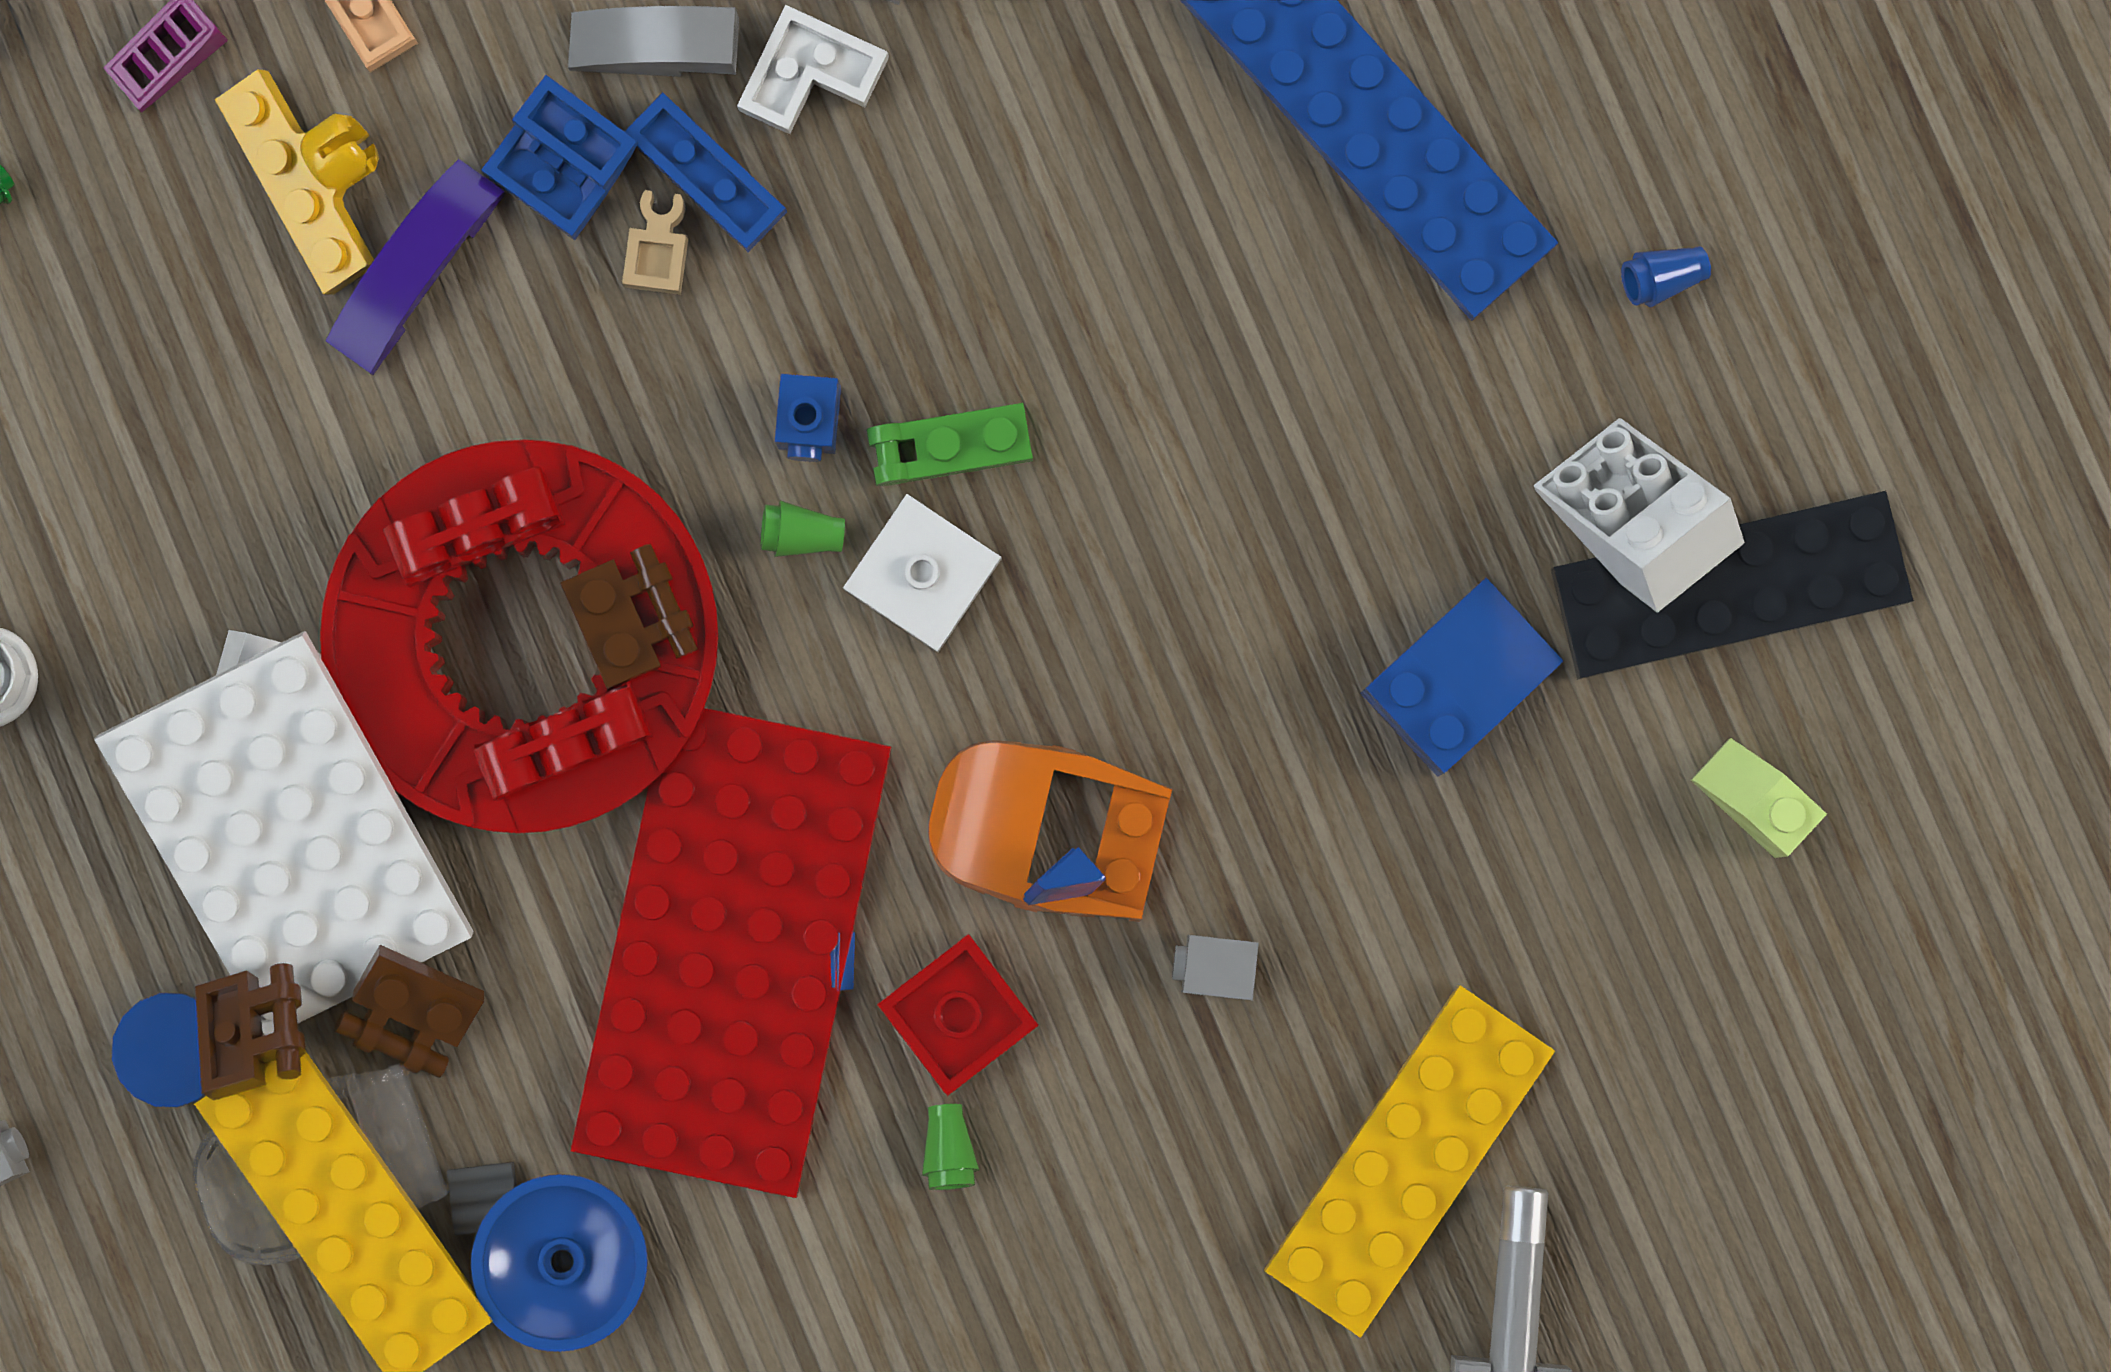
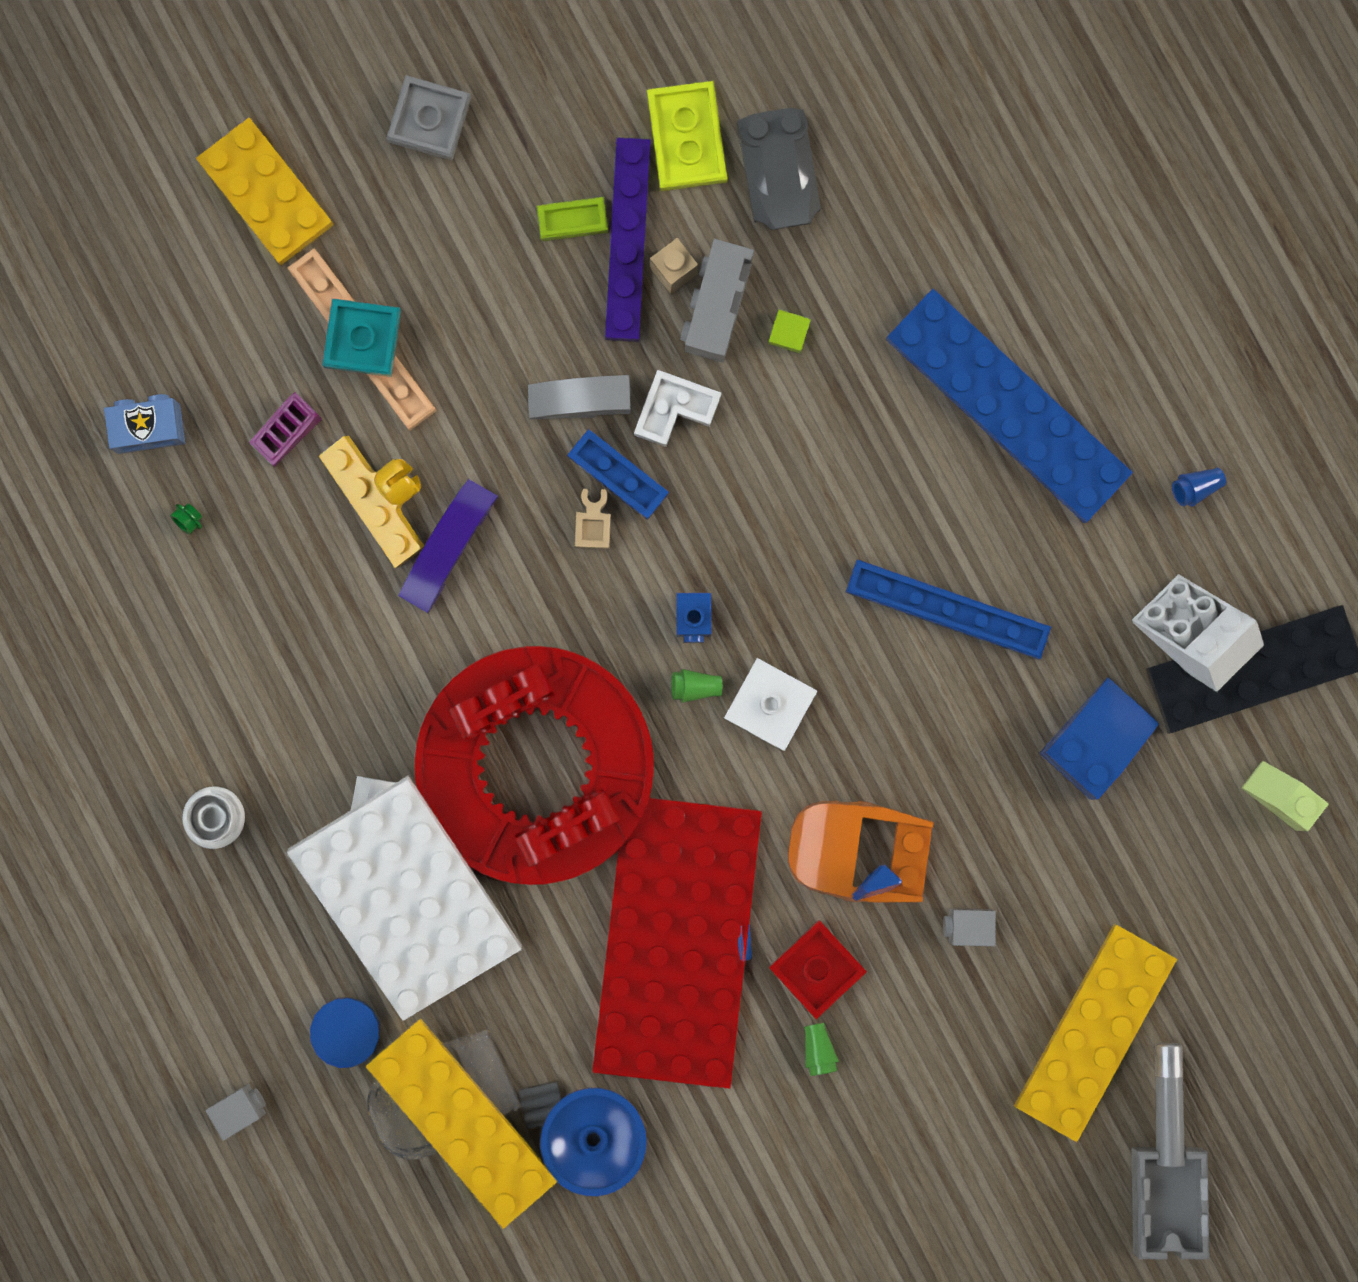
camera: 10 degrees left, 0 degrees up
reddish brown plate [195,963,306,1100] -> none
reddish brown plate [334,944,484,1078] -> none
blue slope [481,75,638,240] -> none
reddish brown plate [560,544,698,690] -> none
bright green plate [867,403,1033,486] -> none
none -> blue tile [845,559,1051,660]

